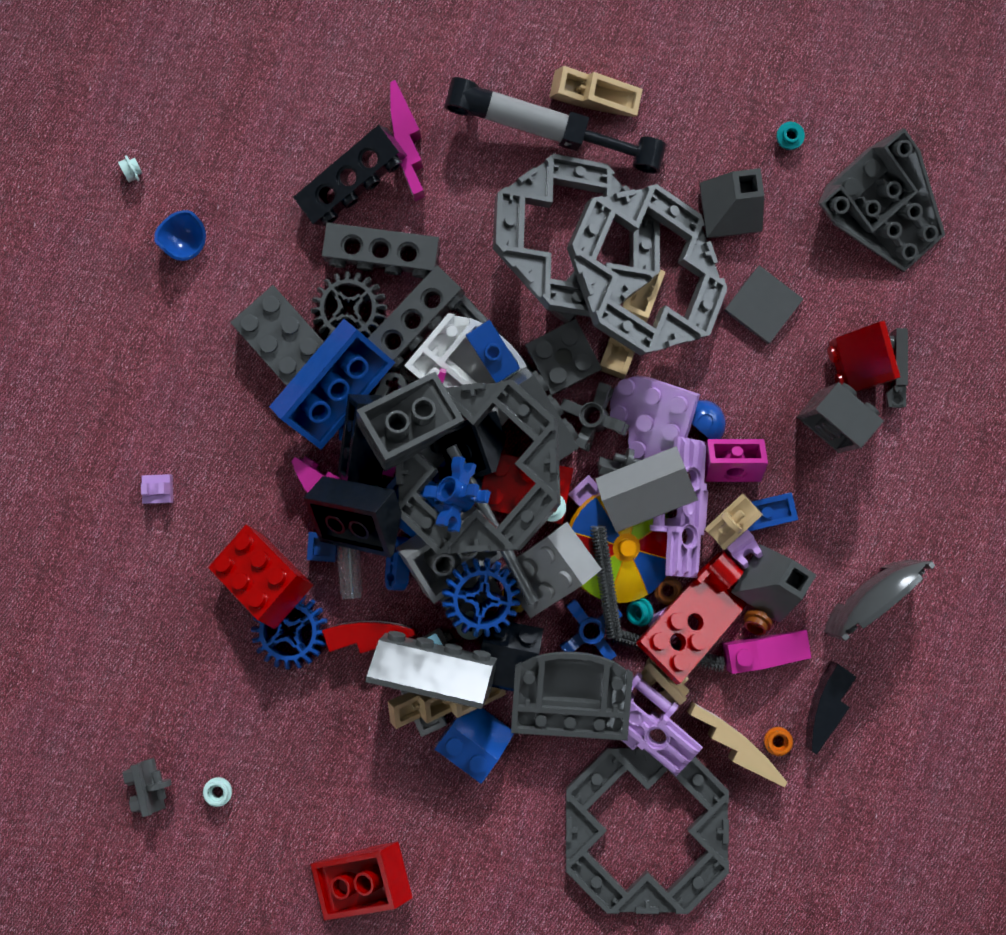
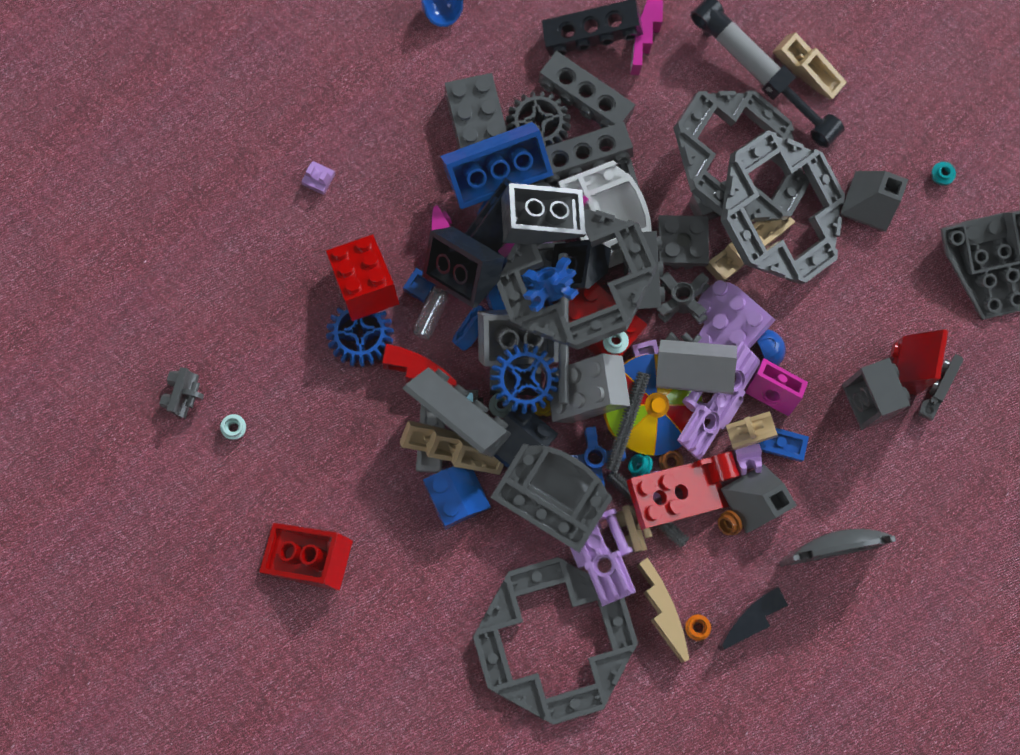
camera: 20 degrees right, 10 degrees down
blue plate [465,320,520,383] -> none
dark pink slope [722,630,811,674] -> none
dark grey tile [724,265,803,344] -> none

